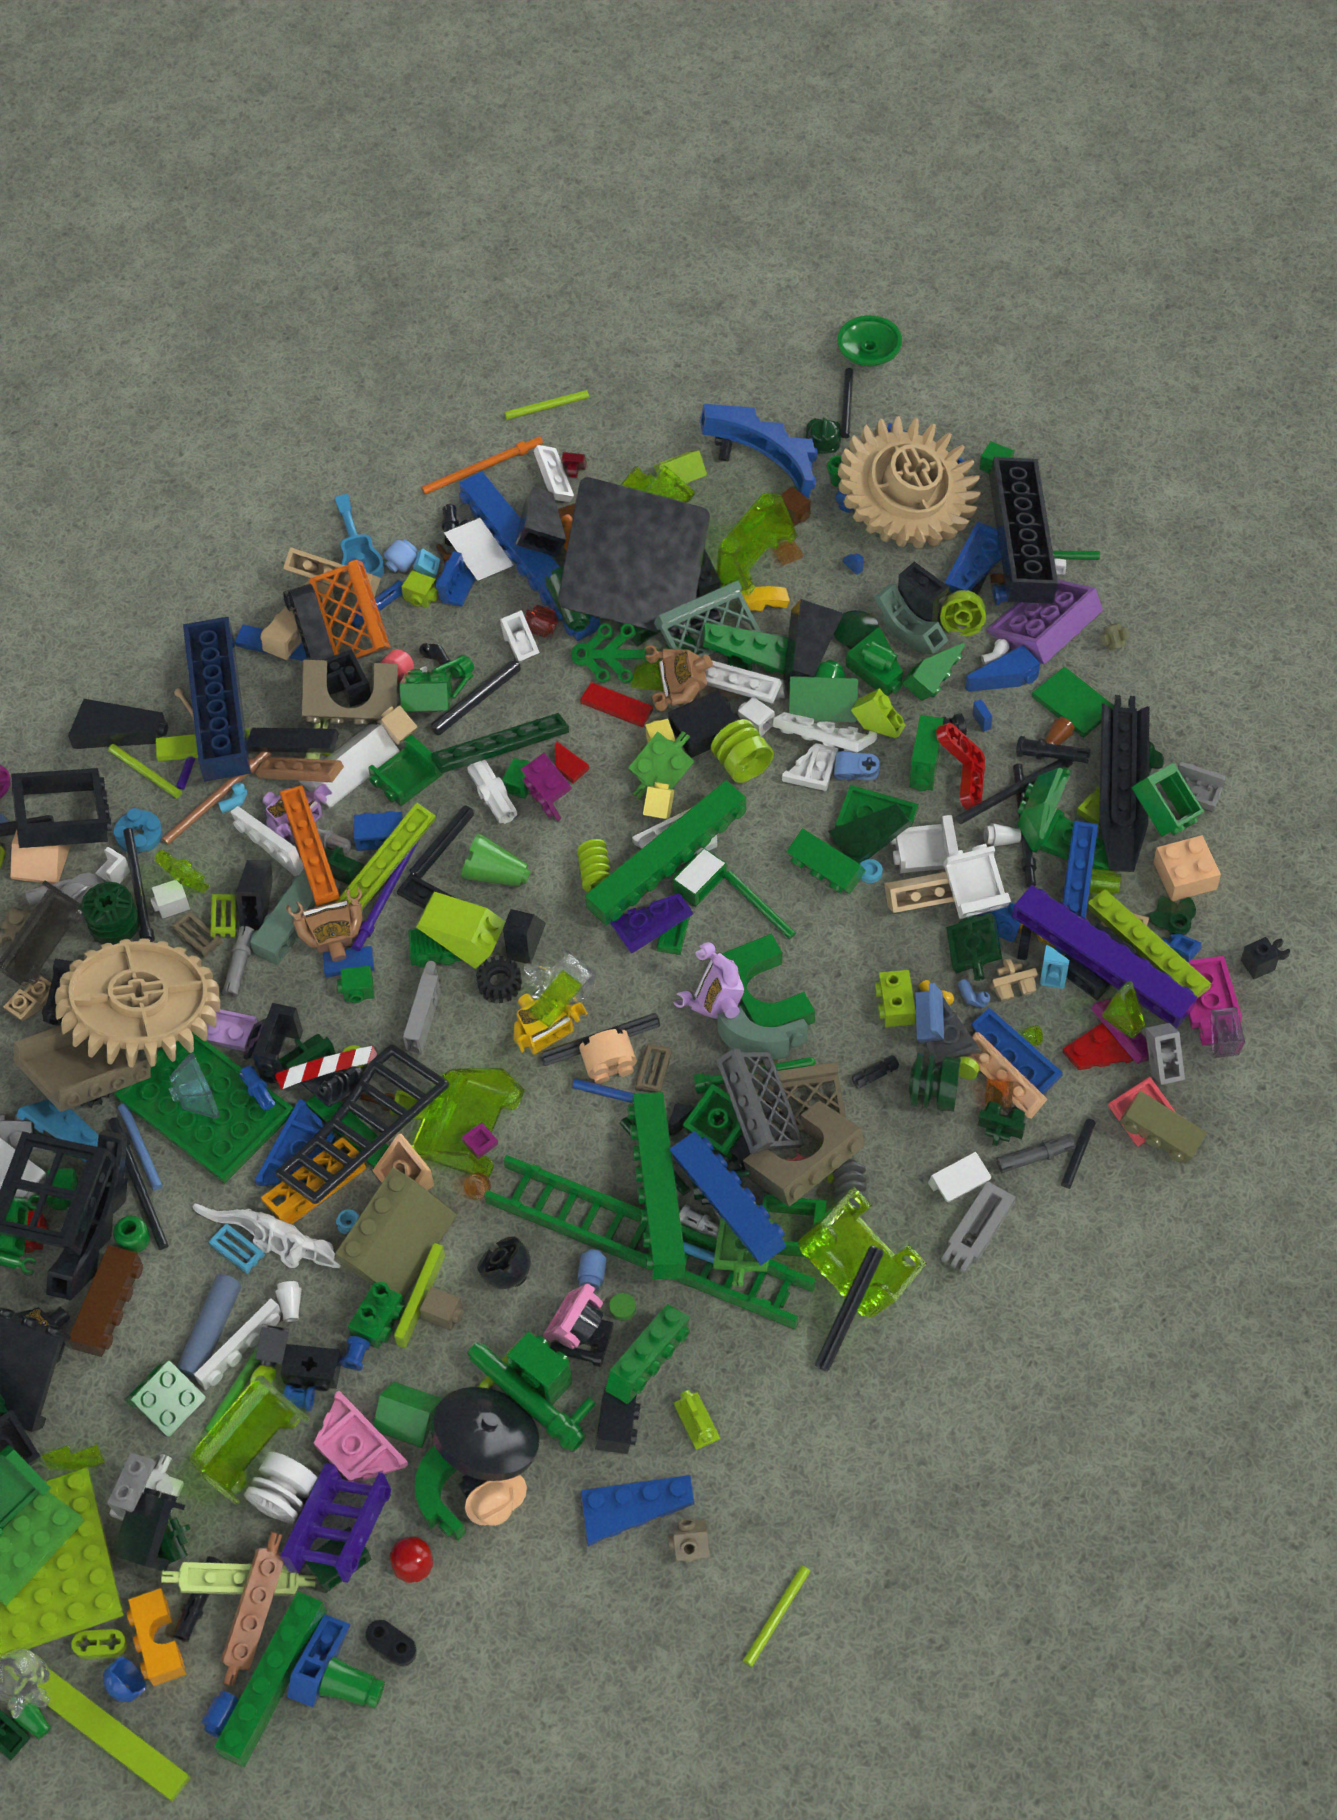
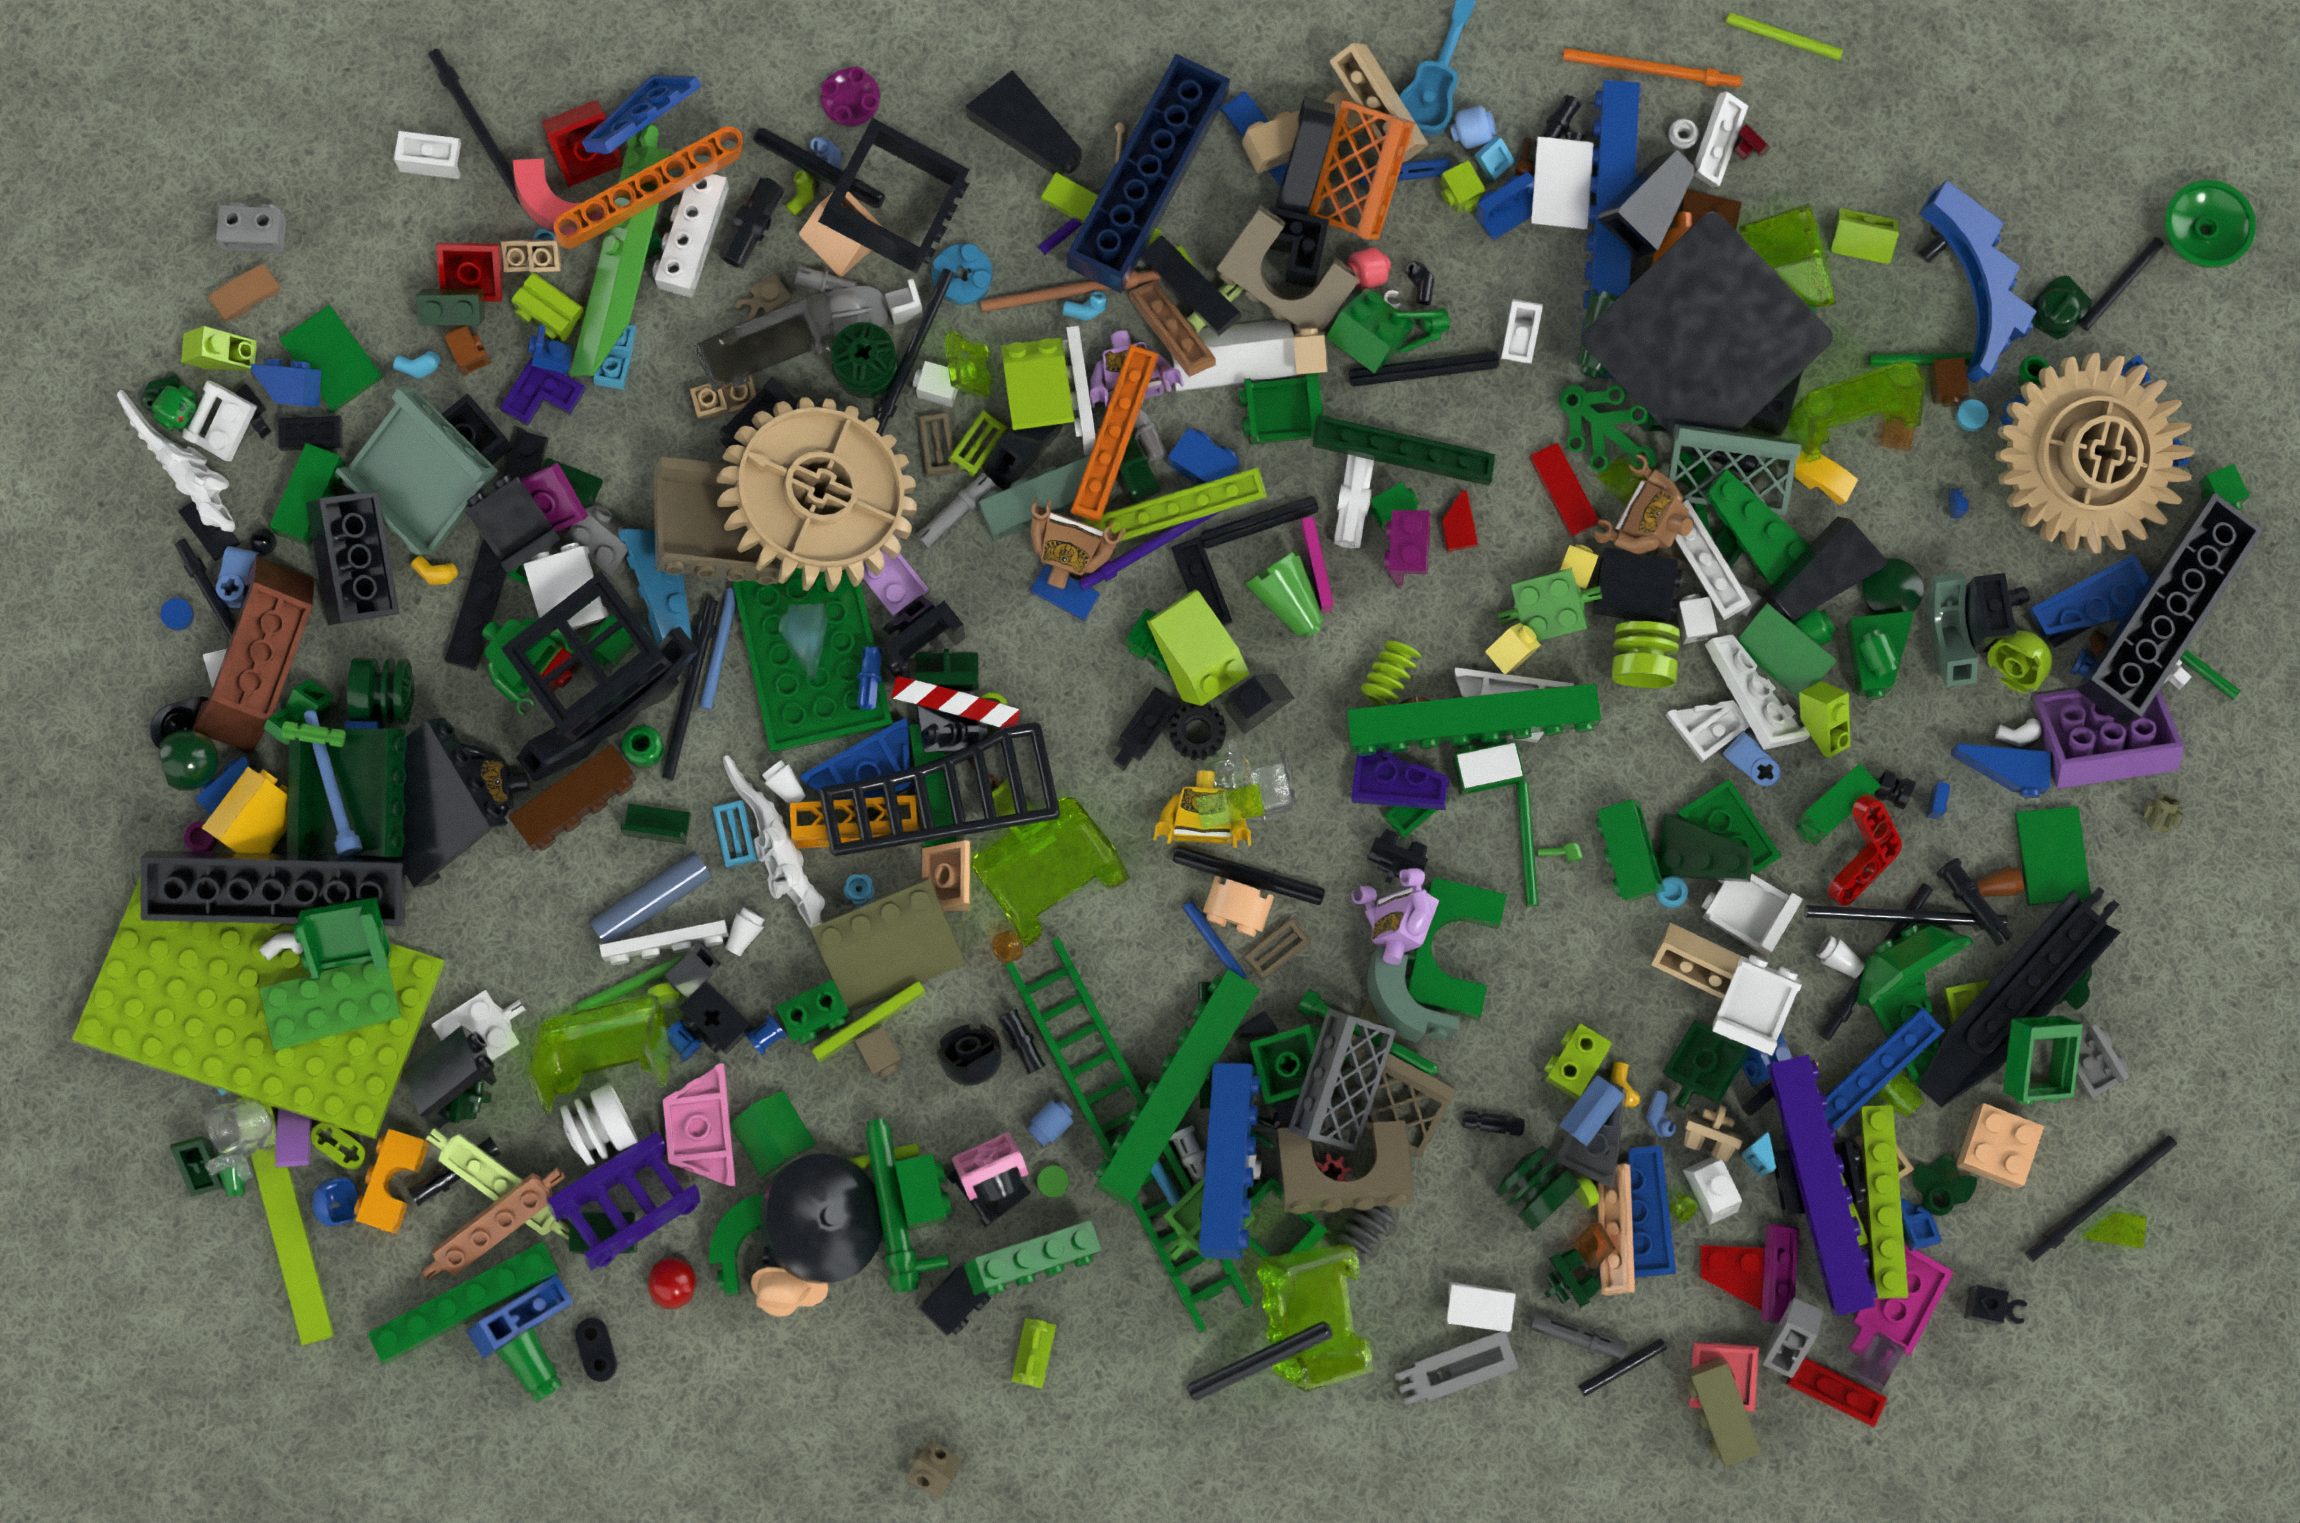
camera: 30 degrees right, 20 degrees up
clear neon green slope [42,1444,106,1471] -> none
light grey bracket [107,1453,156,1518] -> none
lime bar [108,744,182,799] -> none
bracket [124,1360,206,1436] -> none
blue brick [201,1691,239,1738] -> none
green brick [337,966,375,1003] -> none
light grey hinge [403,961,441,1054] -> none
magenta plate [462,1123,498,1159] -> none
clear red head [525,604,559,638] -> none
blue wing [581,1475,694,1546] -> none
green slope [901,643,965,701] -> none
clear neon green slope [1102,981,1145,1038] -> none
none -> medium lavender slope [275,1108,312,1167]
none -> dark green panel [620,804,691,845]
none -> white cone [762,760,806,805]
none -> black pin [999,1009,1046,1075]
none -> lime slope [1001,338,1074,430]
none -> black hinge [1114,687,1181,771]
none -> dark pink tile [1300,517,1334,614]
none -> black hips [1367,829,1428,884]
none -> bright green hand [1538,843,1583,863]
none -> white plate [1668,119,1699,149]
none -> white torso [1683,1157,1742,1225]
none -> red tile [1785,1358,1888,1428]
none -> medium azure tile [1956,399,1989,432]
none -> black bar [2025,1135,2177,1262]
none -> clear neon green tile [2083,1212,2147,1249]

